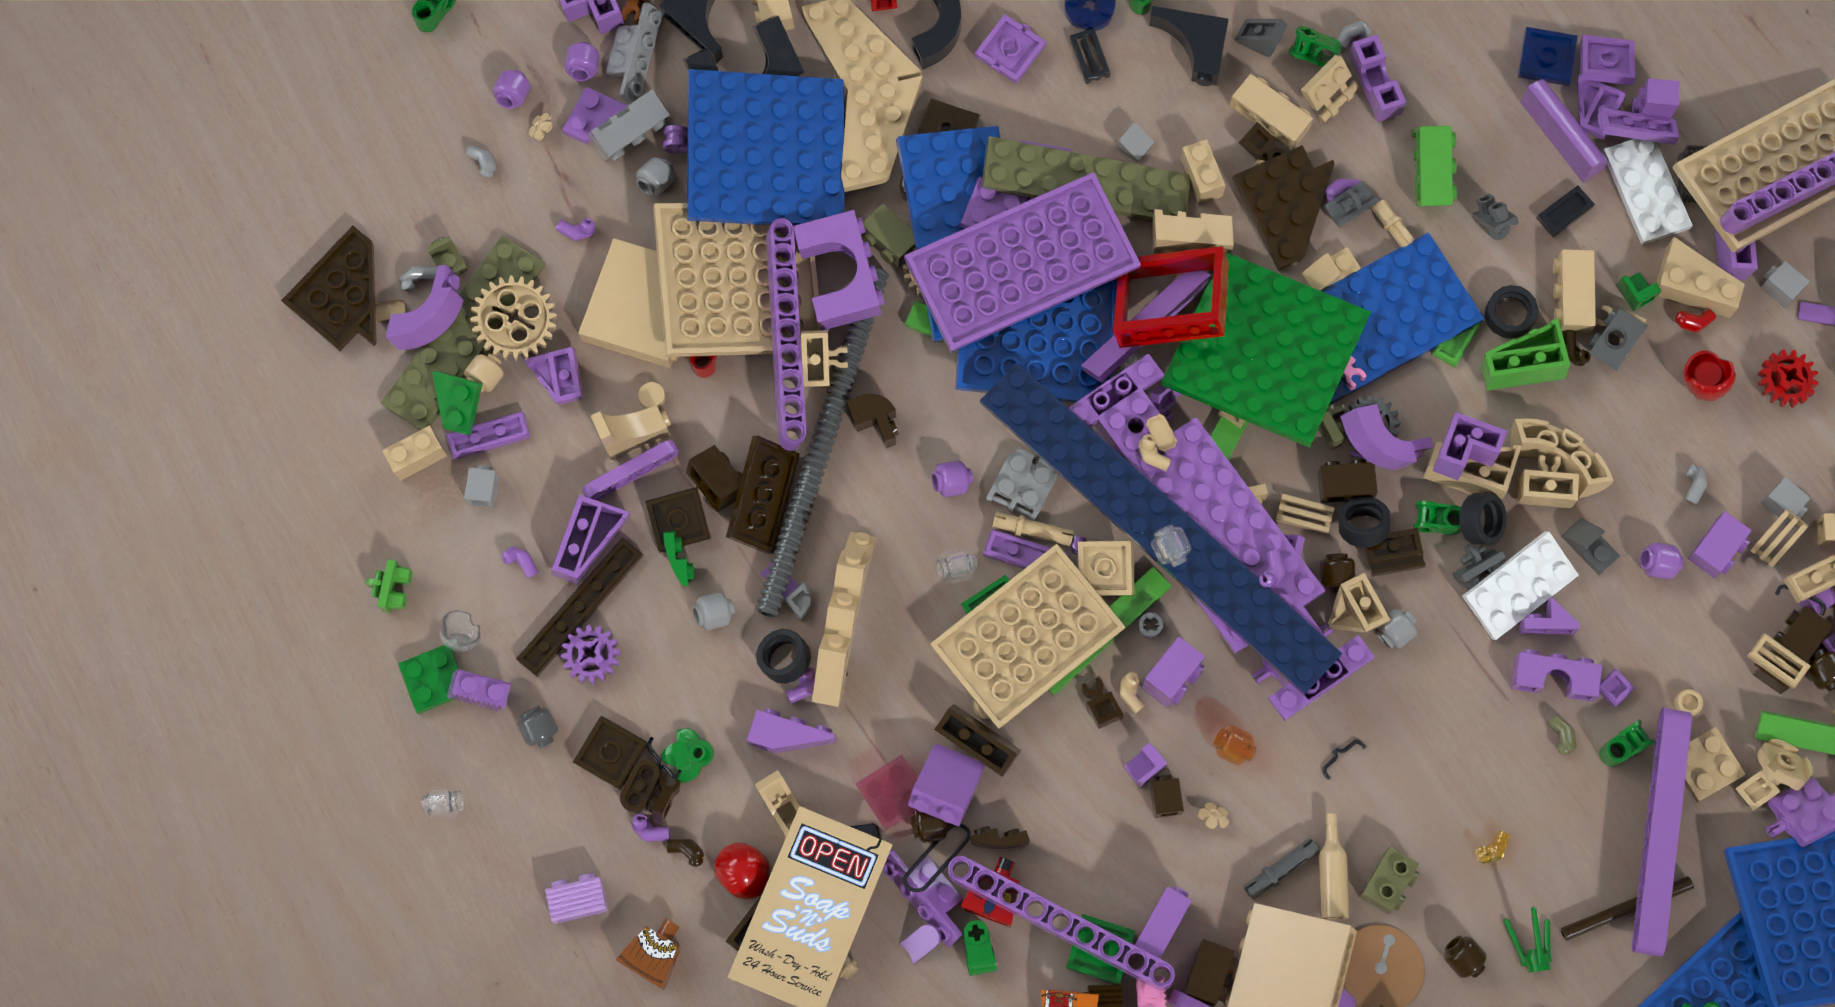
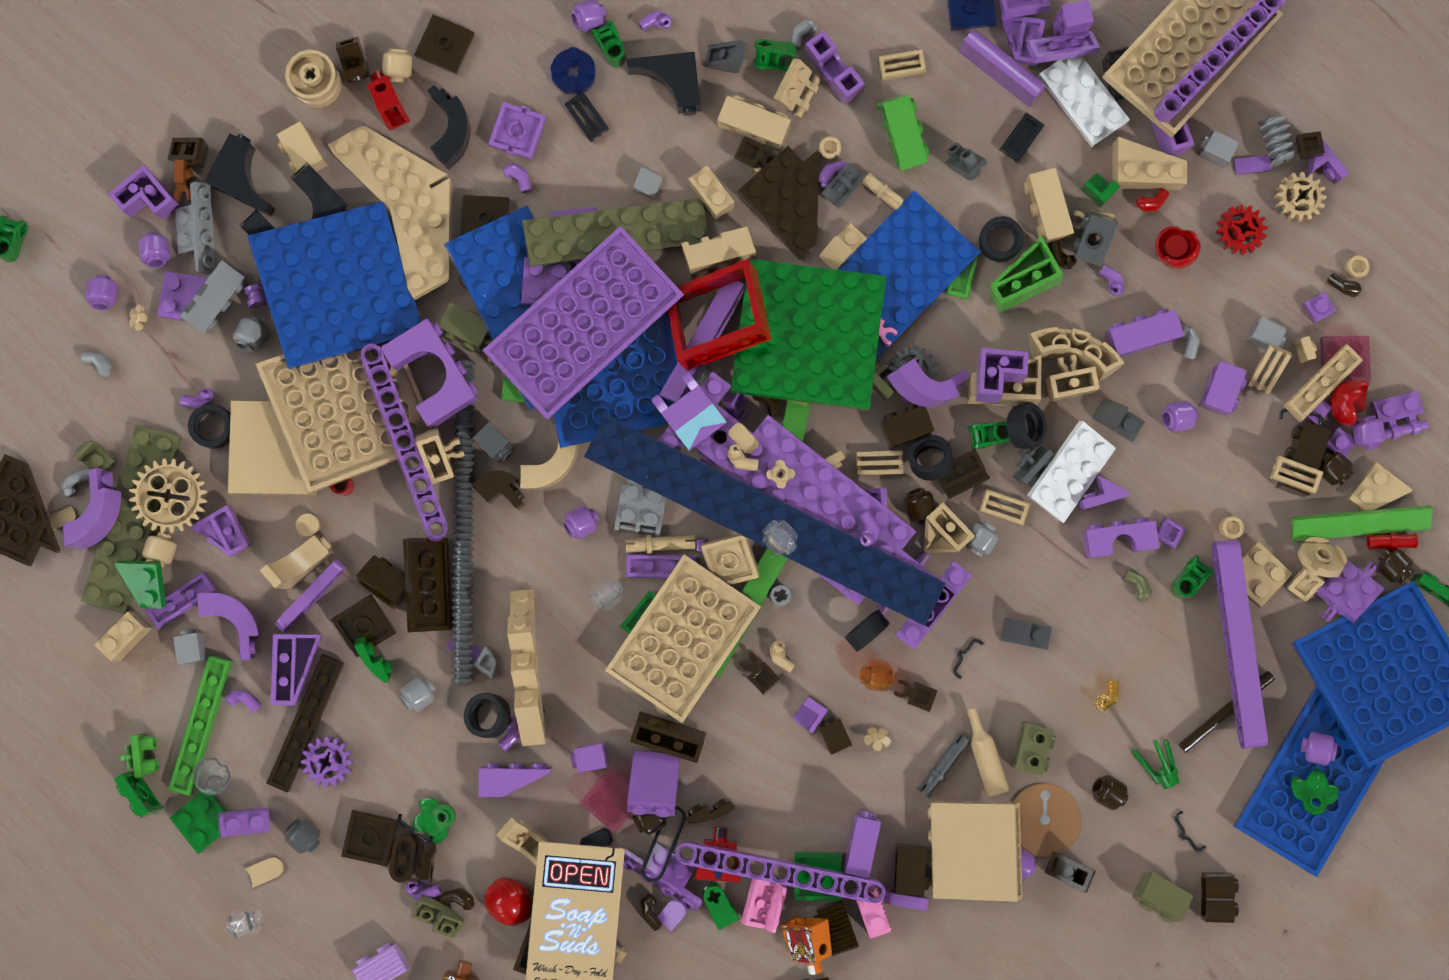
camera: 20 degrees left, 10 degrees up
medium lavender brick [1142,636,1205,709] -> none
none -> green plate [114,771,164,818]
none -> bright green tile [168,655,233,796]
none -> black tyre [188,404,231,449]
none -> medium lavender arch [197,592,261,660]
none -> tan piece [245,857,284,888]
none -> olive slope [411,894,464,938]
none -> dark grey brick [473,422,514,462]
none -> medium lavender arm [503,163,532,193]
none -> tan arch [520,441,578,490]
none -> medium lavender brick [571,741,609,773]
none -> dark brown arm [640,894,662,931]
none -> medium lavender flag [652,372,727,451]
none -> bright pink bracket [741,879,787,933]
none -> dark brown arm [752,396,780,417]
none -> tan plate [766,460,795,488]
none -> tan tile [819,136,842,161]
none -> black tyre [845,610,890,652]
none -> tan tile [877,49,926,81]
none -> dark brown plate [893,680,938,712]
none -> tan tile [979,489,1030,526]
none -> dark grey slope [1001,618,1052,650]
none -> medium lavender arm [1098,264,1124,296]
none -> medium lavender brick [1105,308,1184,357]
none -> medium lavender head [1300,732,1338,766]

